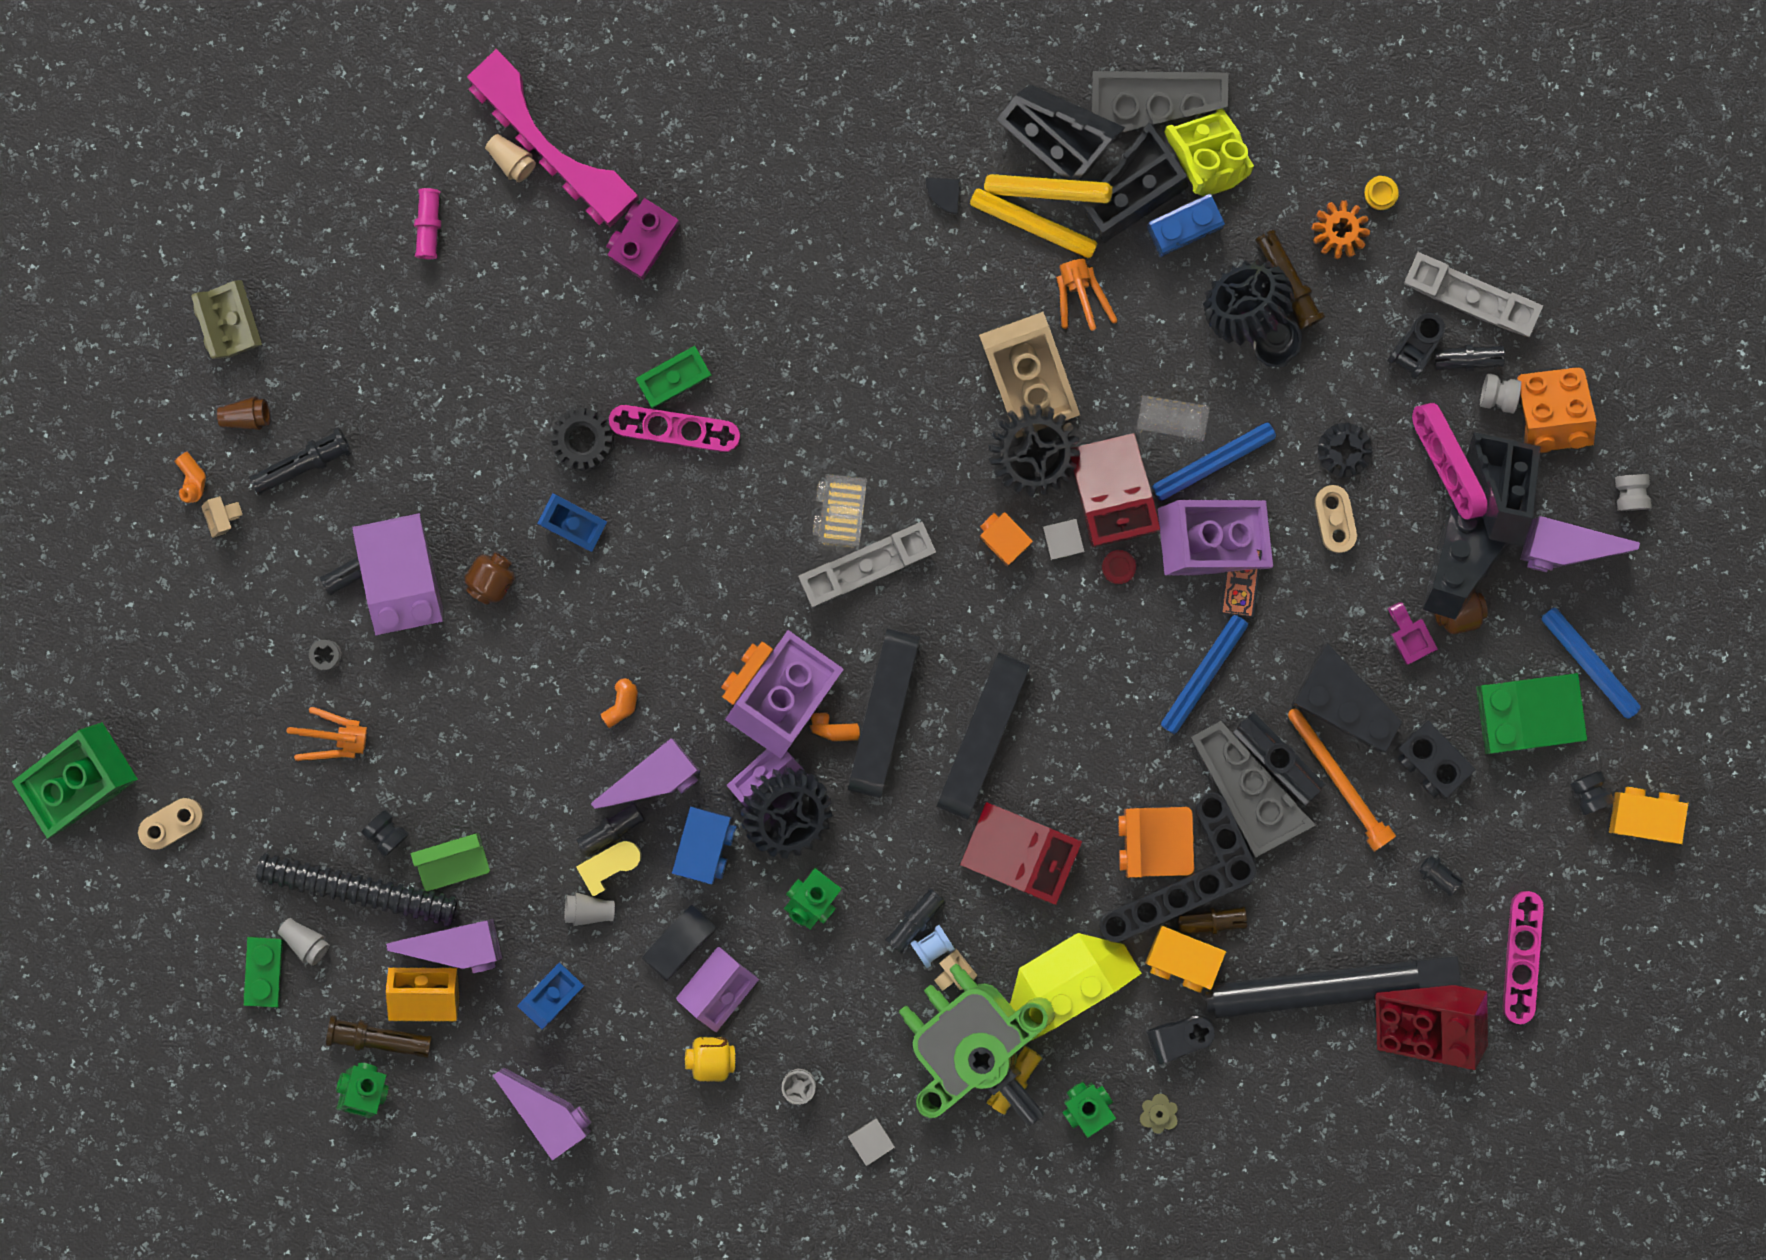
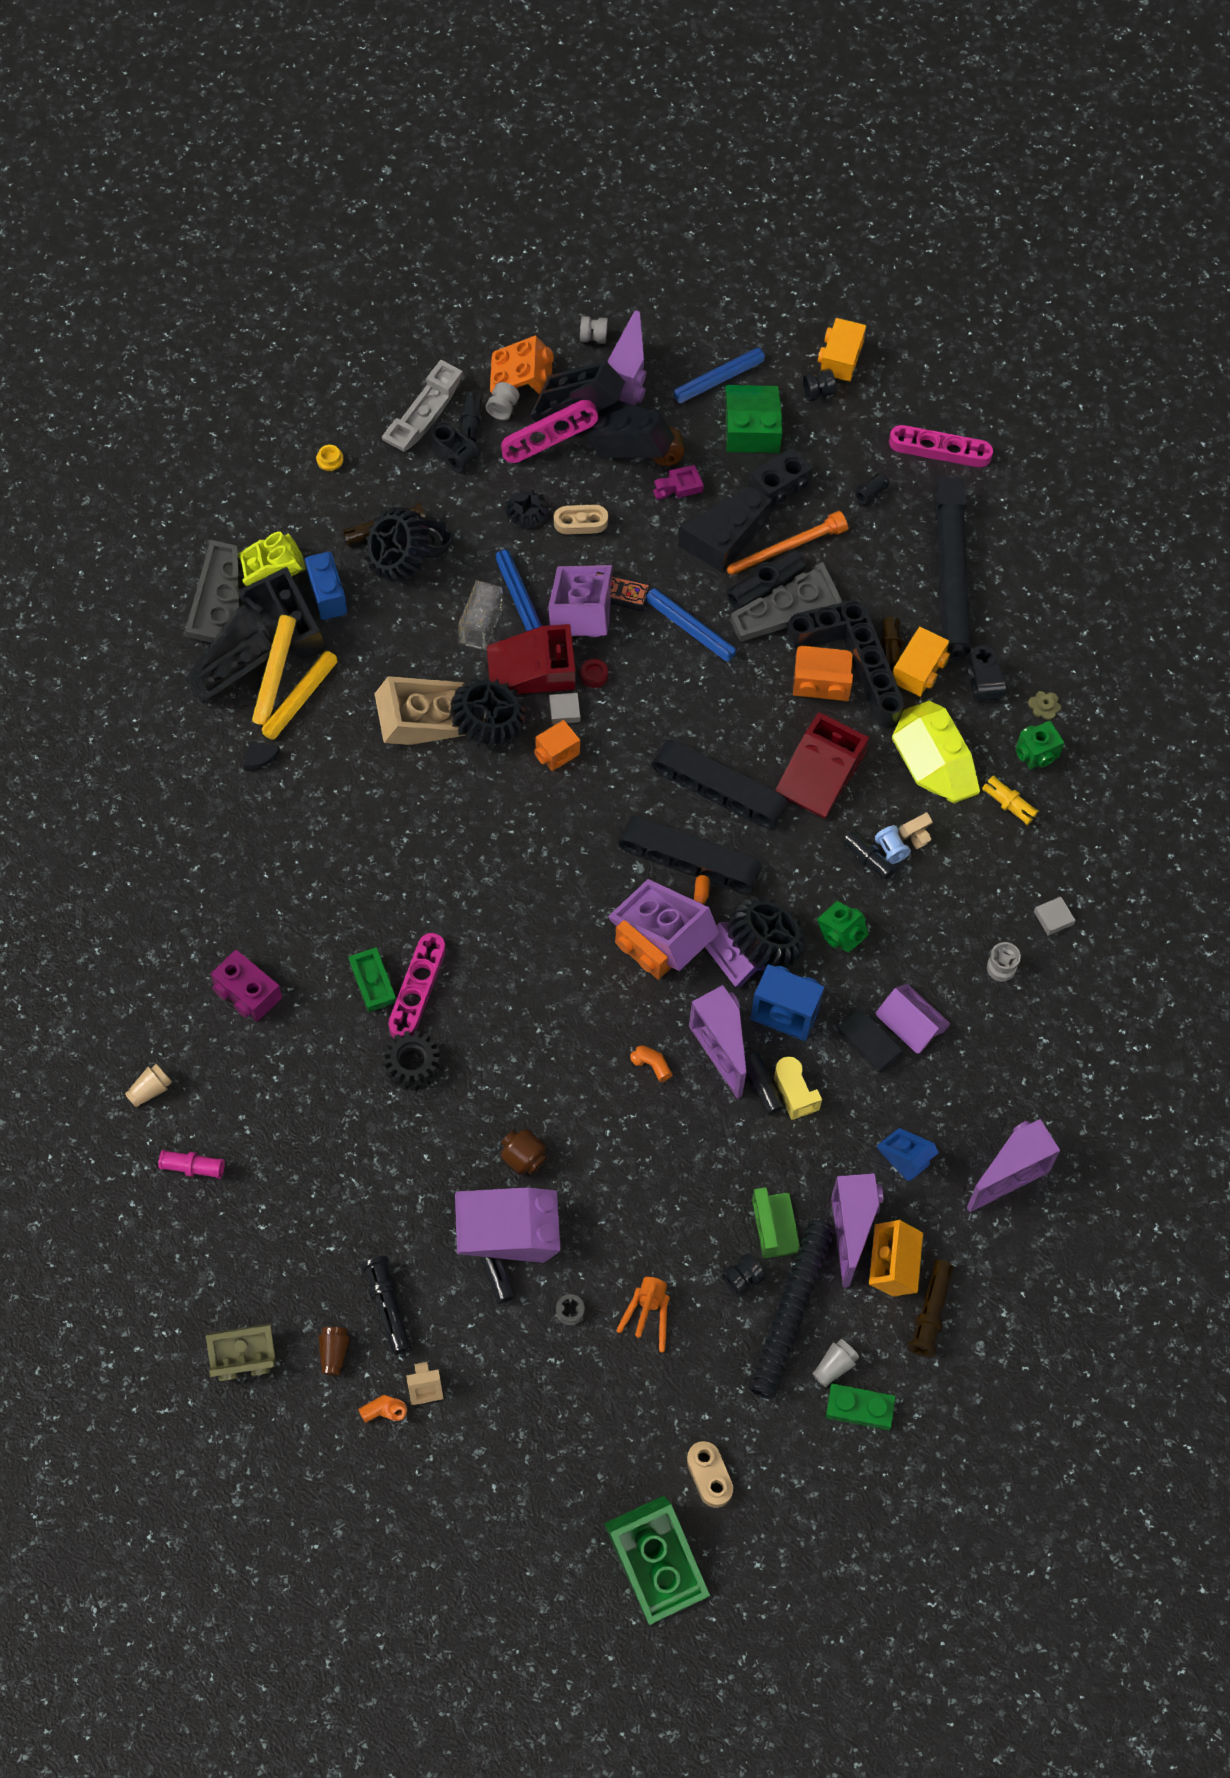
camera: 85 degrees left, 25 degrees down
green brick [336,1063,388,1118] -> none
dark pink arch [467,49,639,227] -> none
blue slope [537,493,607,552] -> none
light grey cone [564,892,615,926] -> none
yellow head [685,1037,735,1081] -> none
light grey slope [798,521,936,607] -> none
clear brick [813,474,867,548] -> none
piece [899,964,1055,1126] -> none
orange plant [1056,259,1117,331] -> none
orange gear [1311,201,1370,259] -> none
dark red slope [1376,985,1488,1070] -> none

